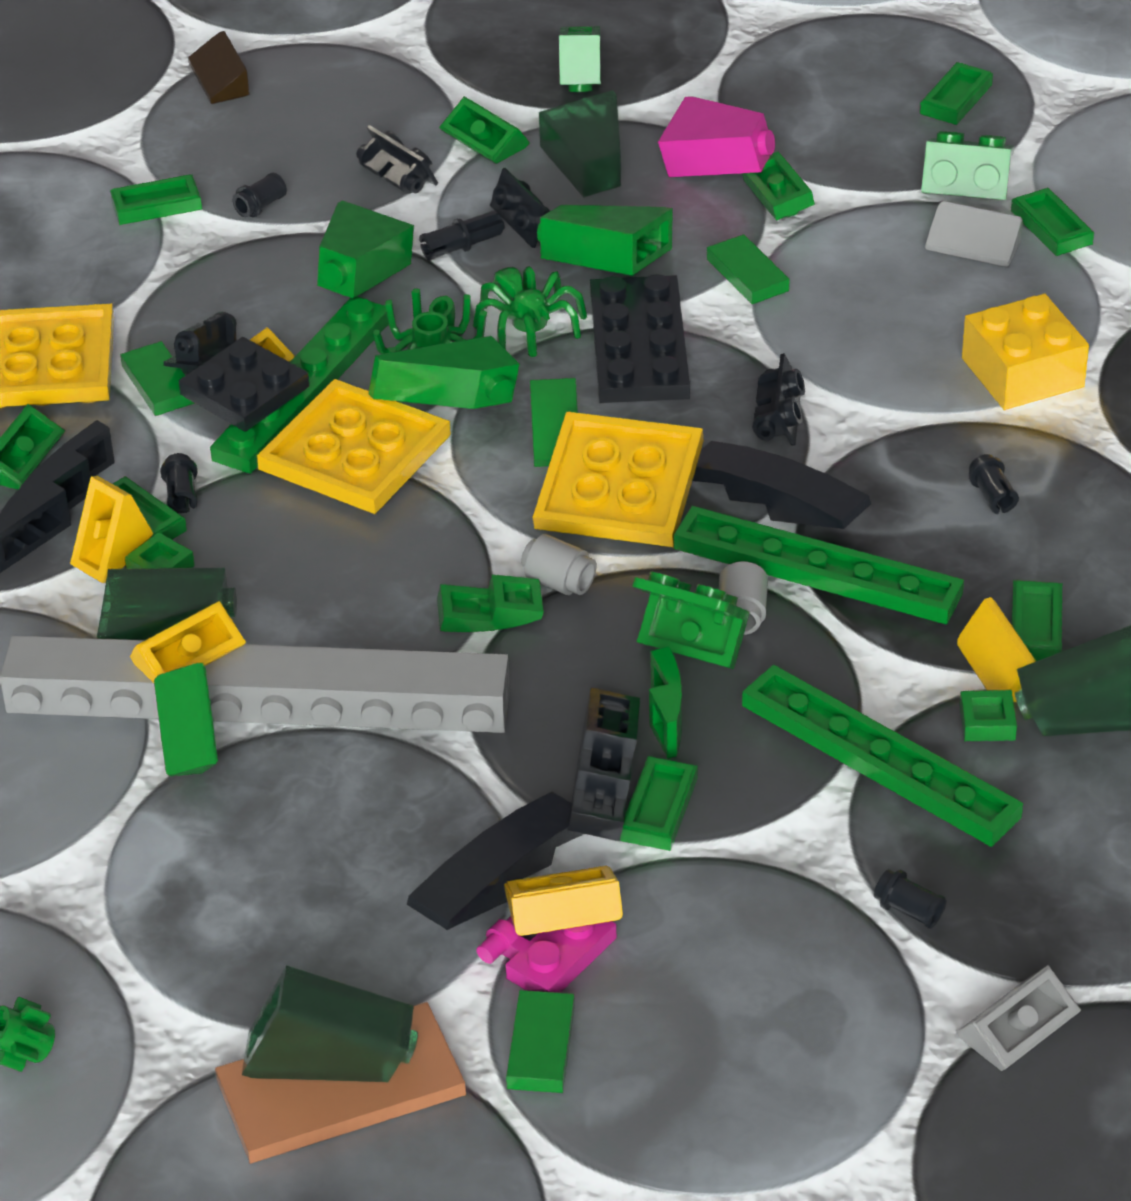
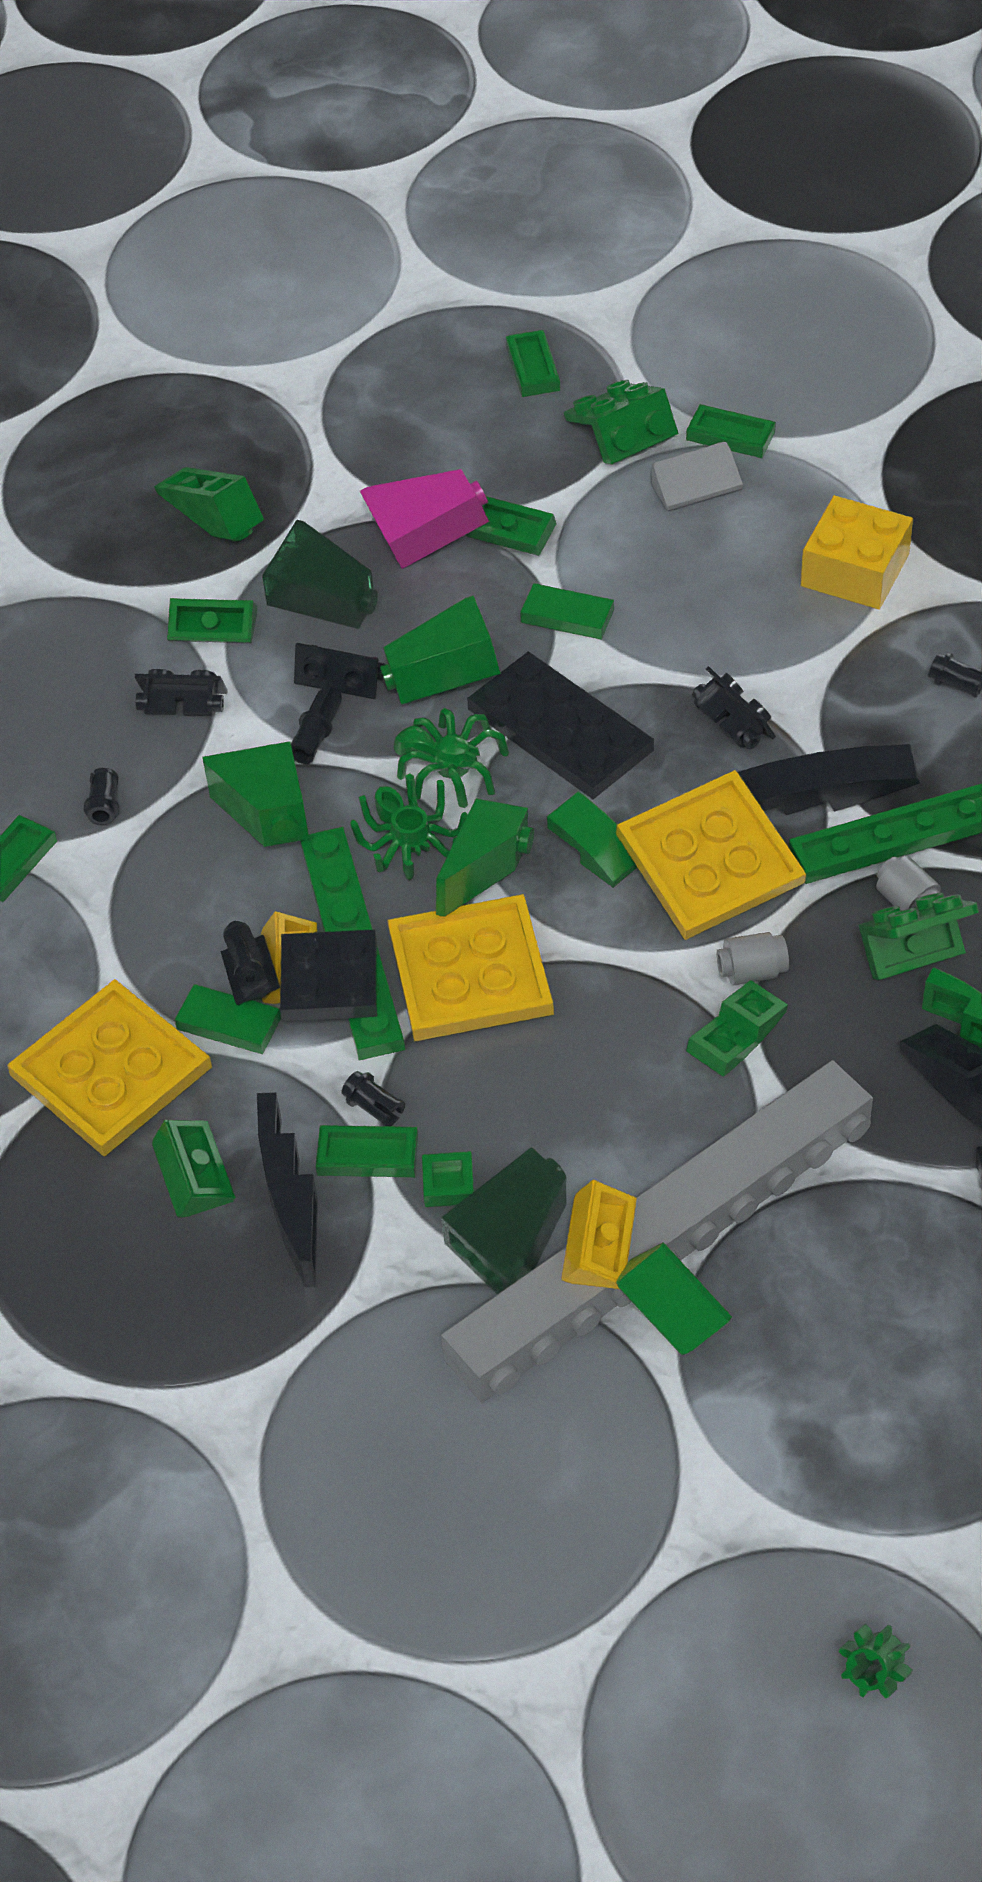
camera: 40 degrees left, 10 degrees up
yellow slope [70,476,154,583] -> none

